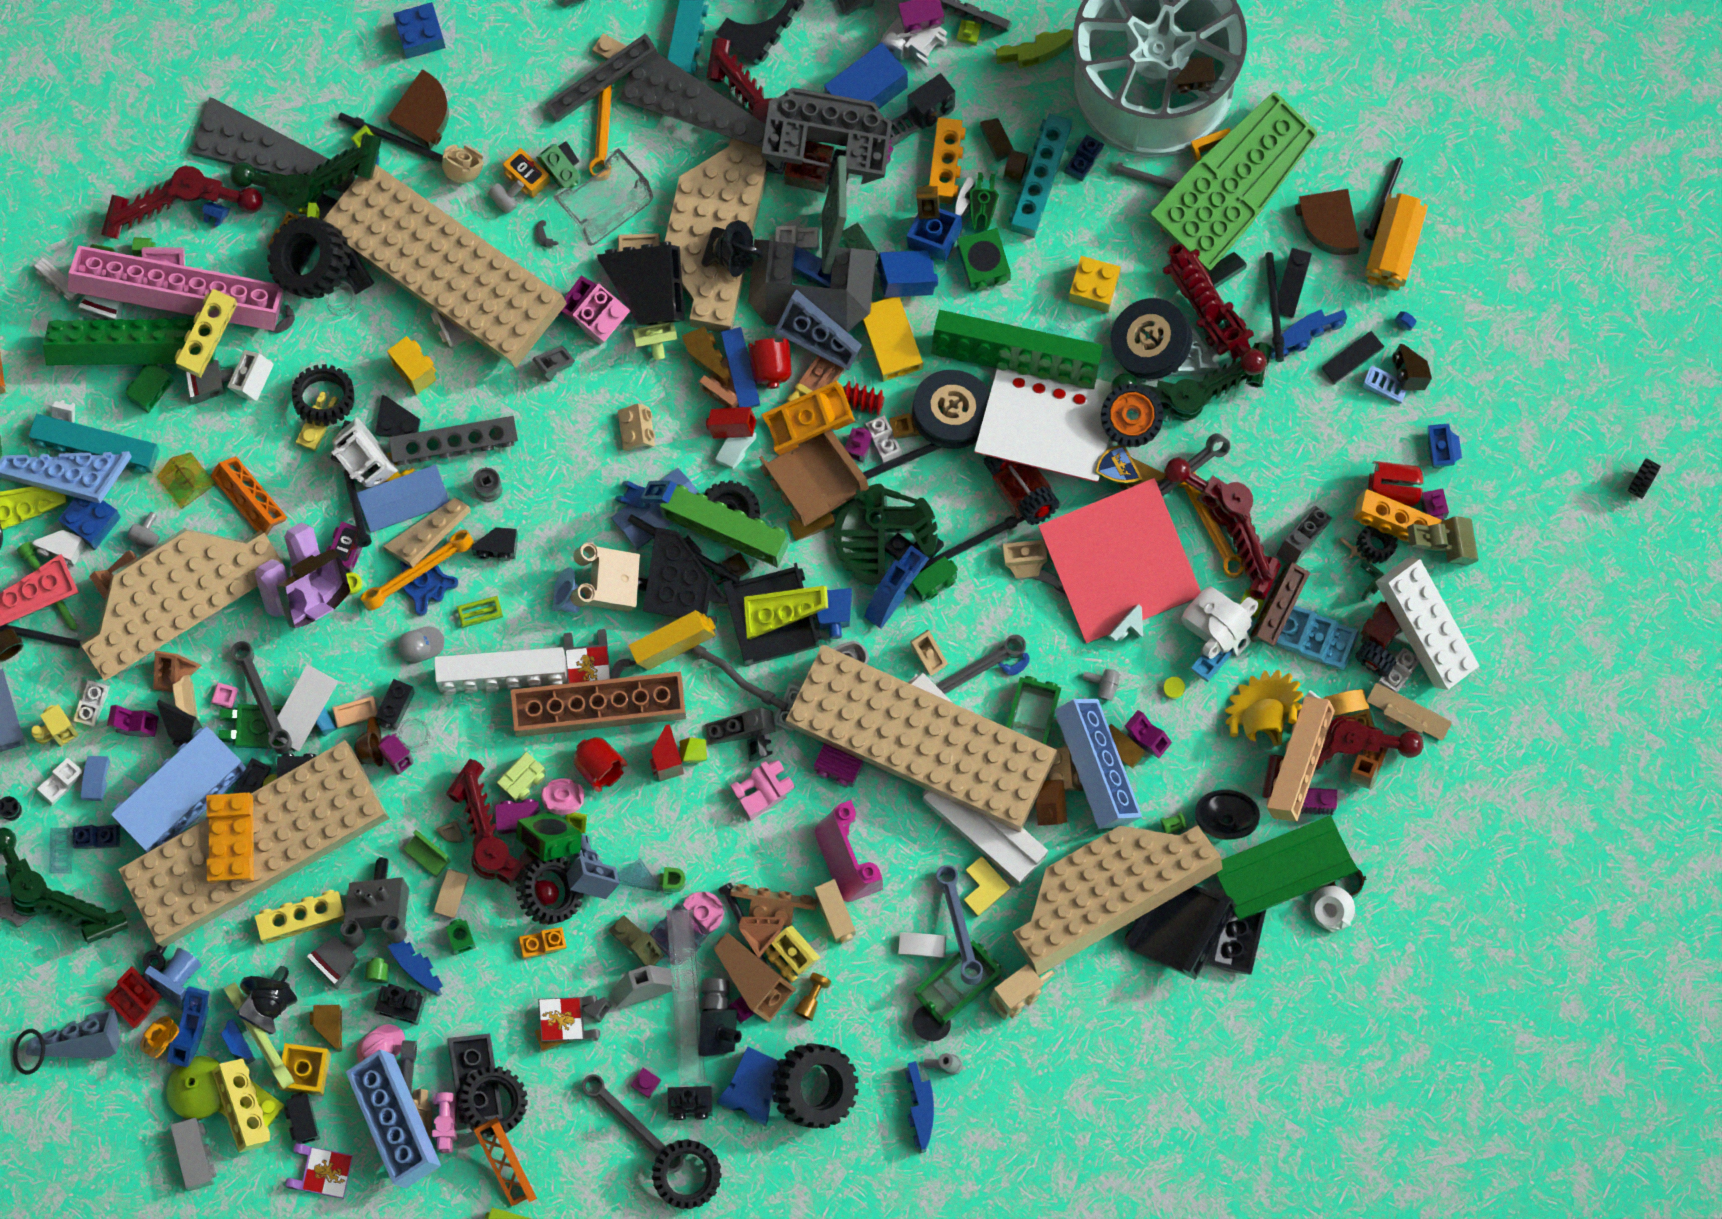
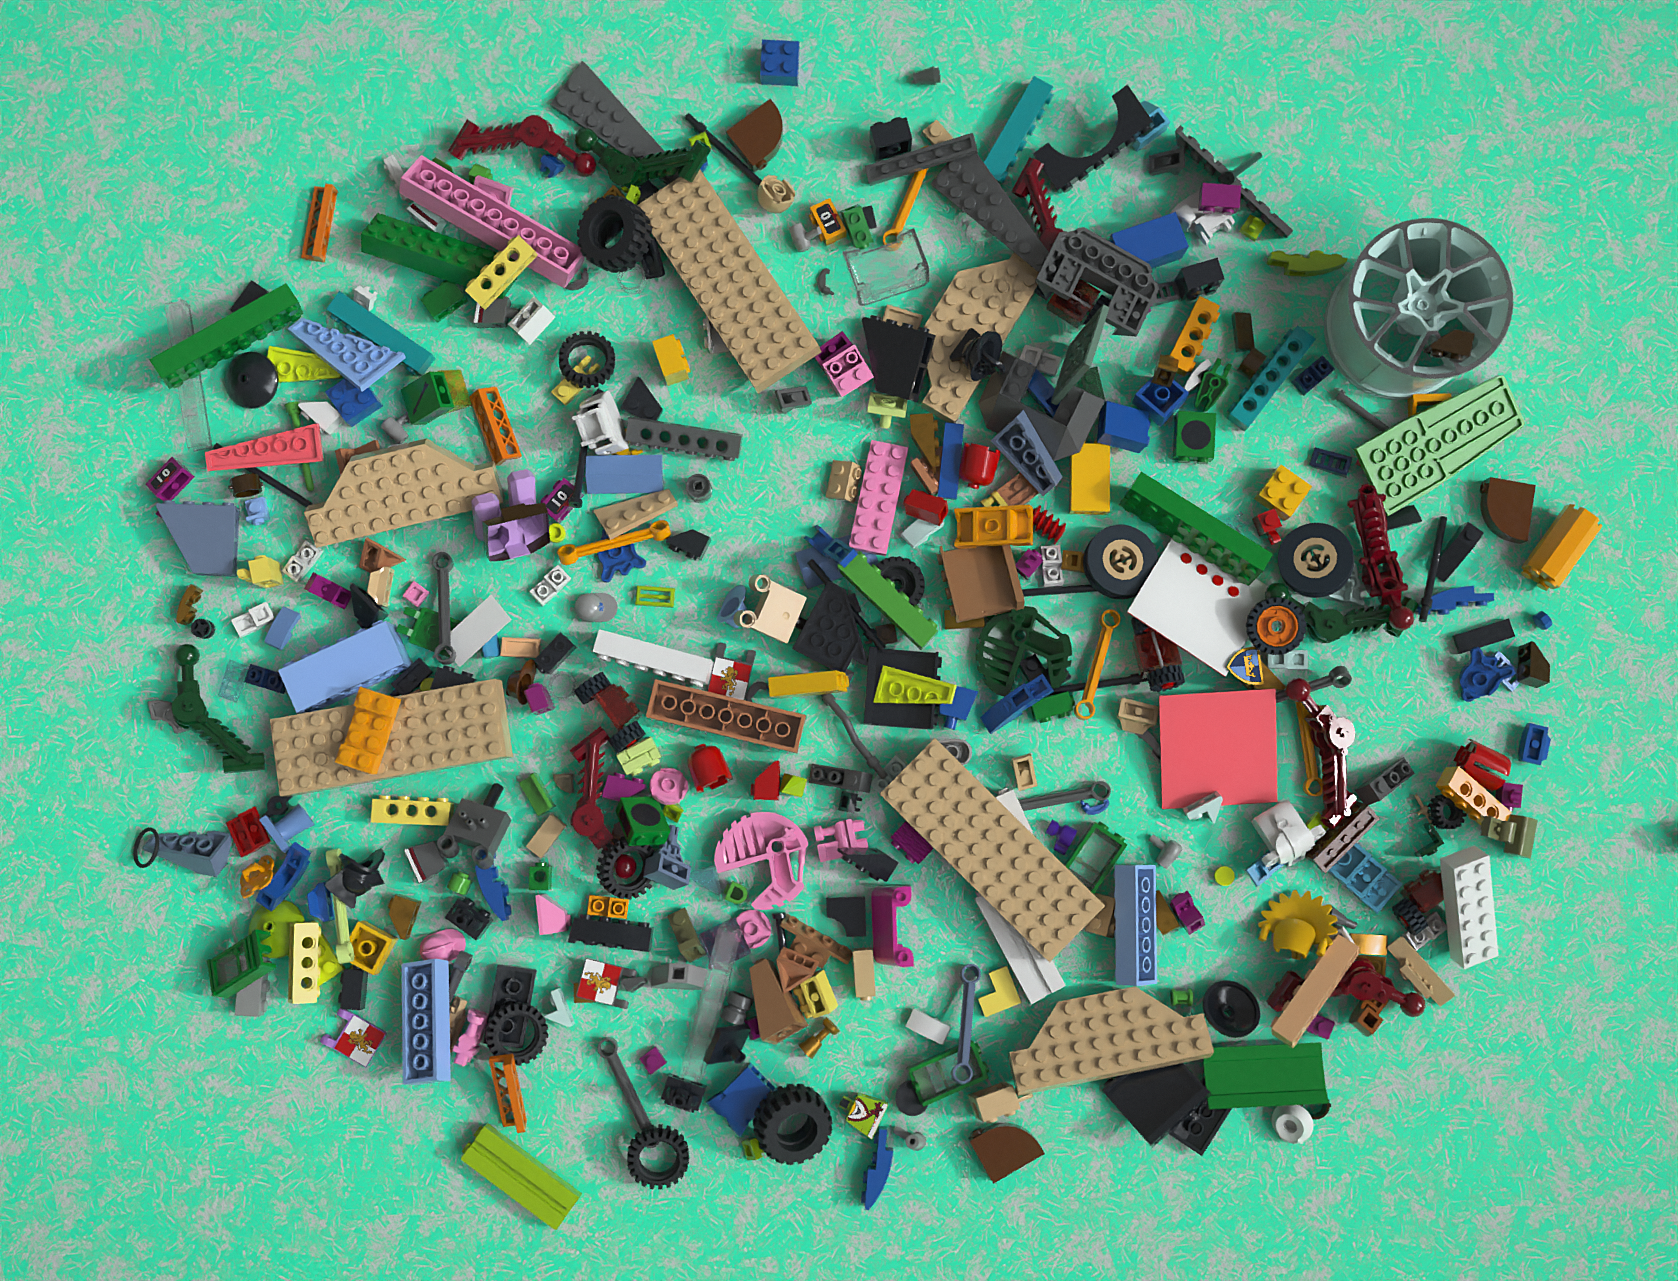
camera: 20 degrees right, 10 degrees up
reddish brown slope [1036,779,1068,826] -> none
black bar [1363,157,1403,241] -> none
none -> green door [207,929,276,999]
none -> light blue bracket [245,497,270,526]
none -> green brick [400,371,455,425]
none -> white slope [529,565,571,607]
none -> bright pink slope [536,894,572,935]
none -> light aqua slope [544,987,575,1027]
none -> black wedge [568,914,654,952]
none -> brick [574,672,646,753]
none -> bright pink piece [714,812,808,910]
none -> lime tile [741,1138,764,1160]
none -> black tile [826,897,866,937]
none -> black slope [837,848,899,882]
none -> torso [839,1092,888,1139]
none -> bright pink plate [849,440,909,556]
none -> black brick [869,117,912,162]
none -> reddish brown brick [969,1123,1045,1184]
none -> dark purple piece [1045,819,1078,855]
none -> light orange piece [1074,609,1121,720]
none -> red brick [1252,508,1282,545]
none -> light aqua slope [1268,650,1308,670]
none -> dark blue slope [1309,447,1352,478]
none -> dark grey cone [1328,906,1357,929]
none -> blue tile [1459,647,1515,702]

